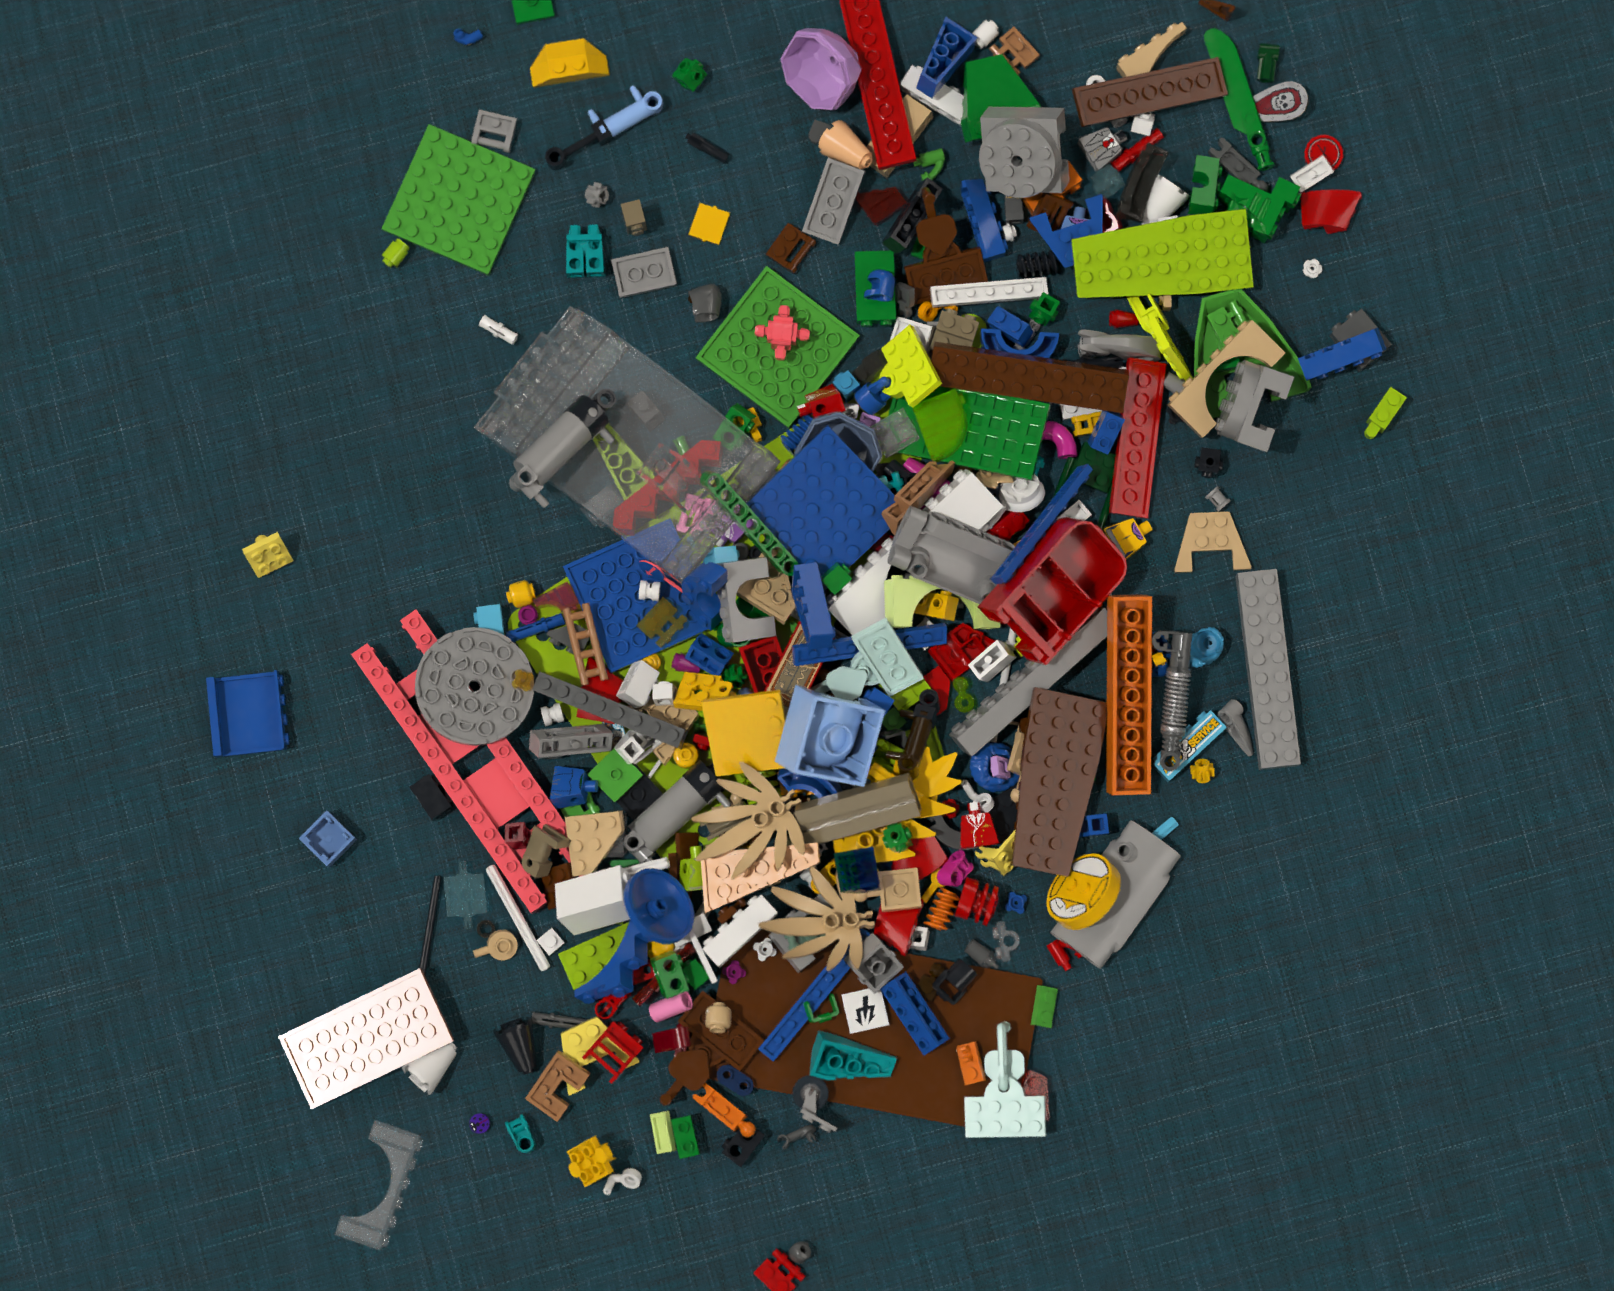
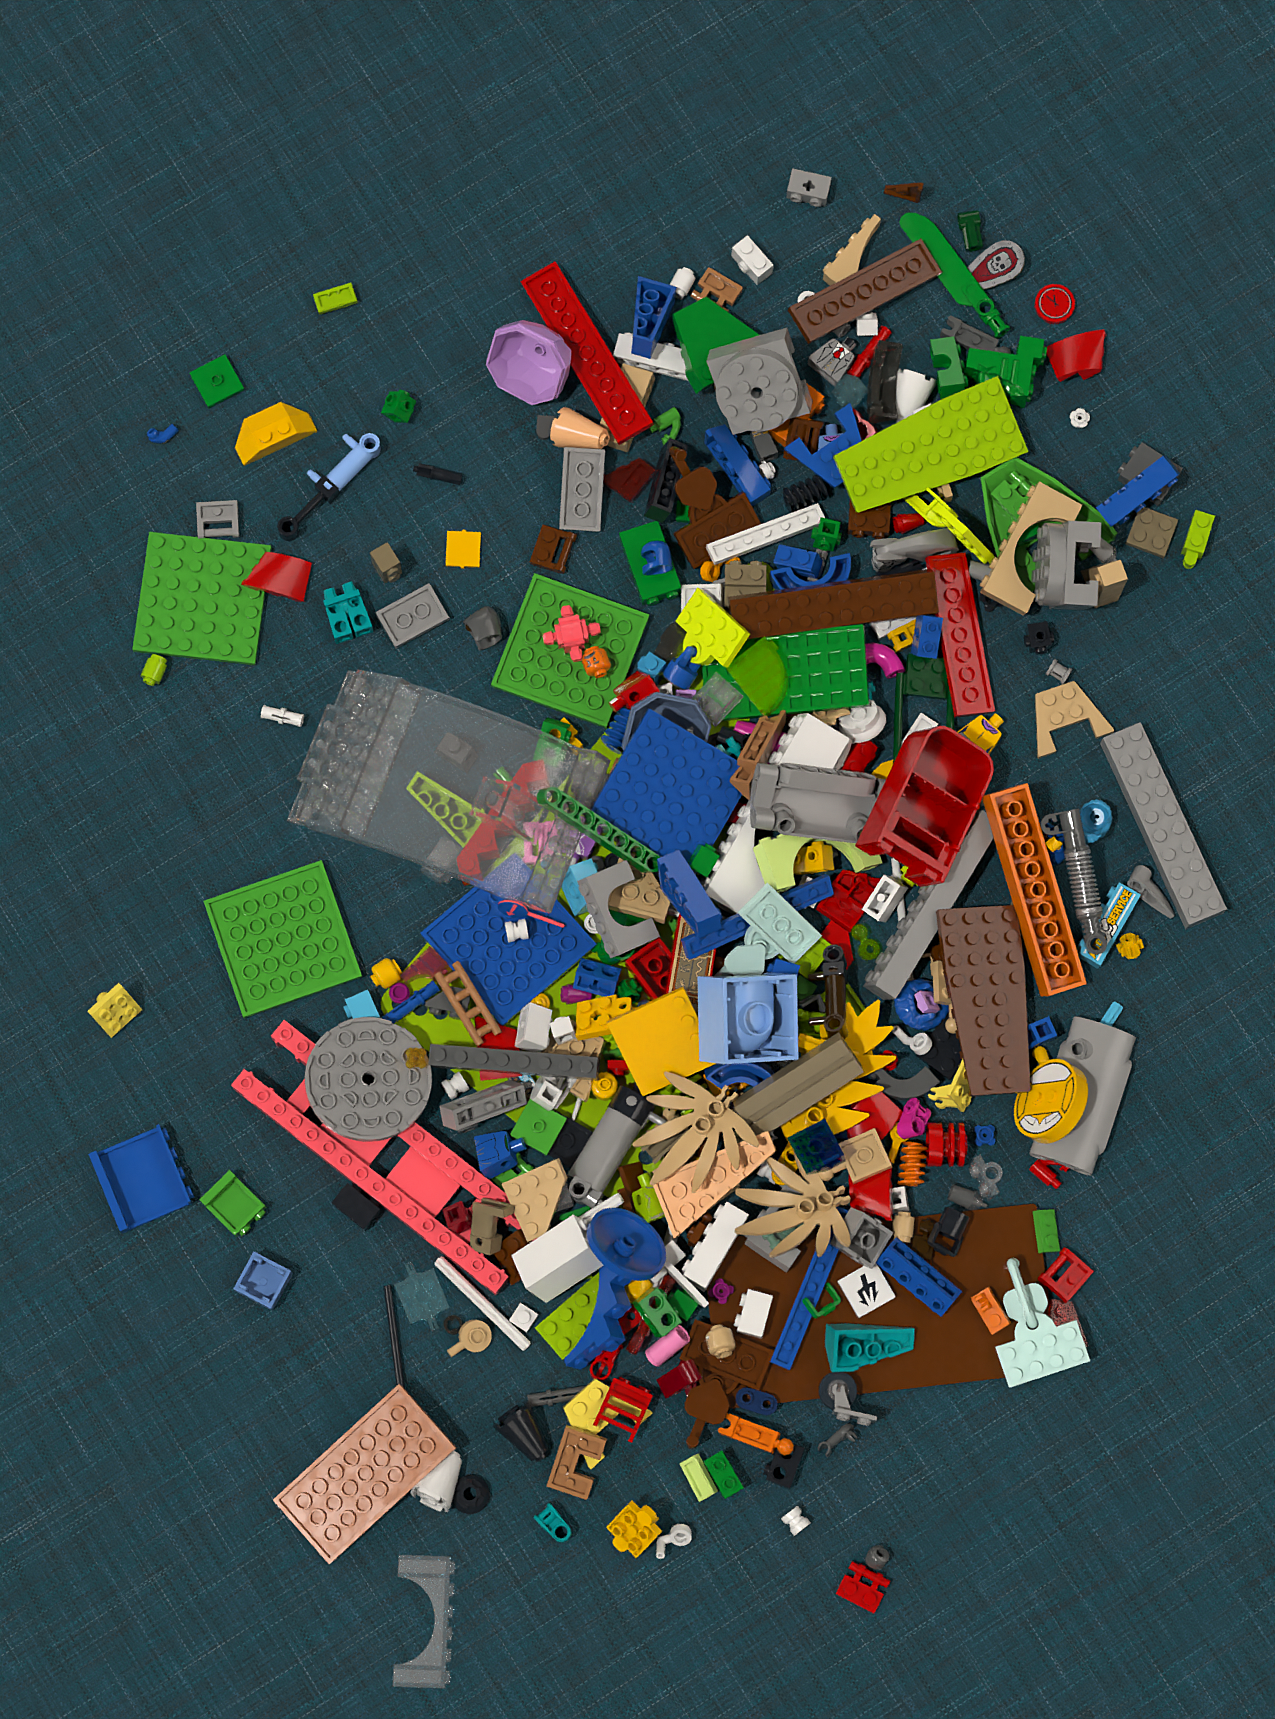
camera: 20 degrees left, 5 degrees down
dark purple tile [469,1113,490,1134] -> none
light grey piece [509,389,616,508] -> none
light grey gear [585,182,609,208] -> none
clear yellow plate [636,597,688,648] -> none
blue brick [682,562,728,631] -> none
white plate [753,938,776,961] -> none
green brick [882,822,913,853] -> none
dark grey plate [895,282,915,319] -> none
red torso [960,802,998,849] -> none
blue plate [990,464,1093,585] -> none
white plate [1290,154,1334,192] -> none
none -> bright green panel [200,1170,267,1238]
none -> bright green plate [203,860,362,1018]
none -> red slope [241,552,312,602]
none -> black piece [452,1475,490,1514]
none -> orange head [581,646,611,678]
none -> white brick [731,235,773,285]
none -> white brick [734,1289,773,1339]
none -> white wheel [781,1506,811,1536]
none -> reddish brown plate [848,500,891,539]
none -> tan brick [892,1212,915,1243]
none -> yellow arm [1032,1046,1049,1065]
none -> red plate [1037,1247,1094,1303]
none -> tan wedge [1081,560,1128,608]
none -> light grey piece [1090,538,1117,563]
none -> dark tan plate [1126,507,1178,559]

